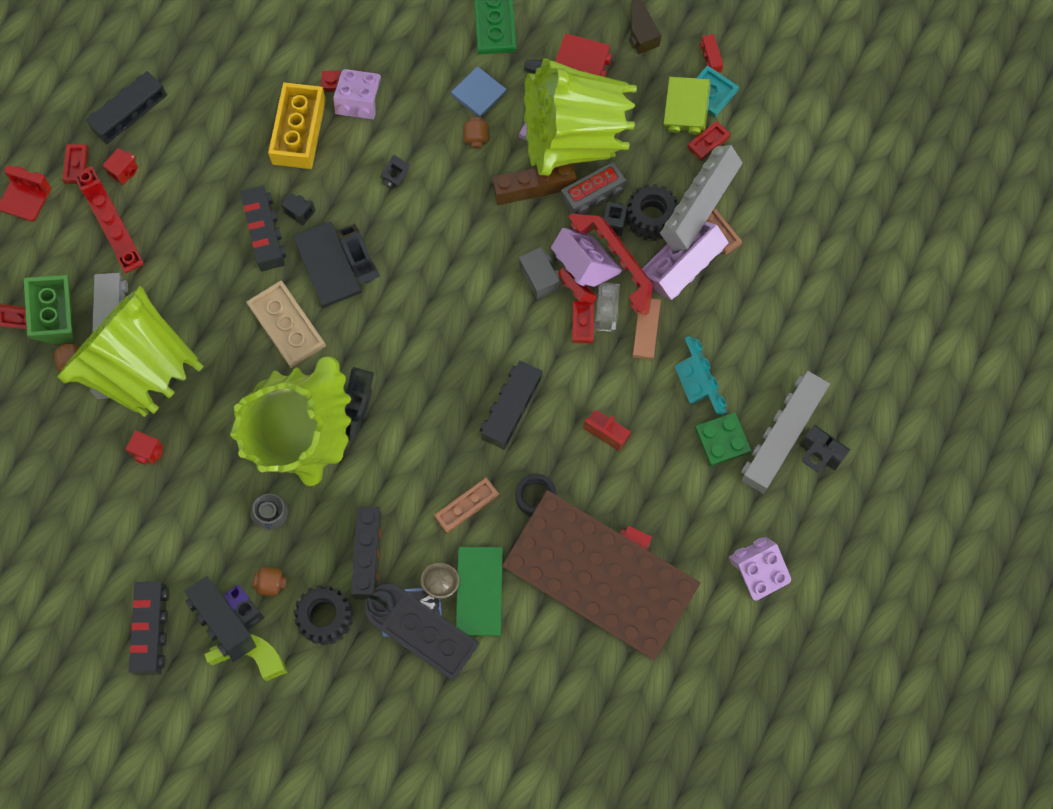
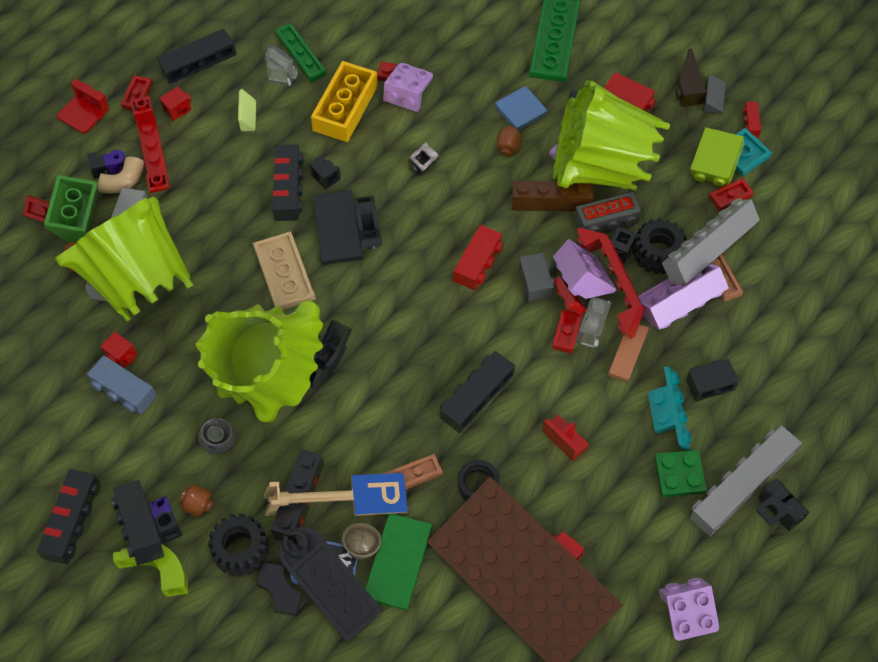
camera: 15 degrees right, 10 degrees down
none -> leg [87,150,126,179]
none -> sand blue brick [87,355,157,416]
none -> tan cylinder [98,157,144,194]
none -> yellowish green slope [238,89,256,131]
none -> black tile [257,562,302,616]
none -> piece [264,473,408,516]
none -> clear slope [265,44,297,86]
none -> green tile [275,23,327,83]
none -> red brick [453,225,504,291]
none -> black brick [686,359,739,402]
none -> dark grey slope [703,74,726,114]

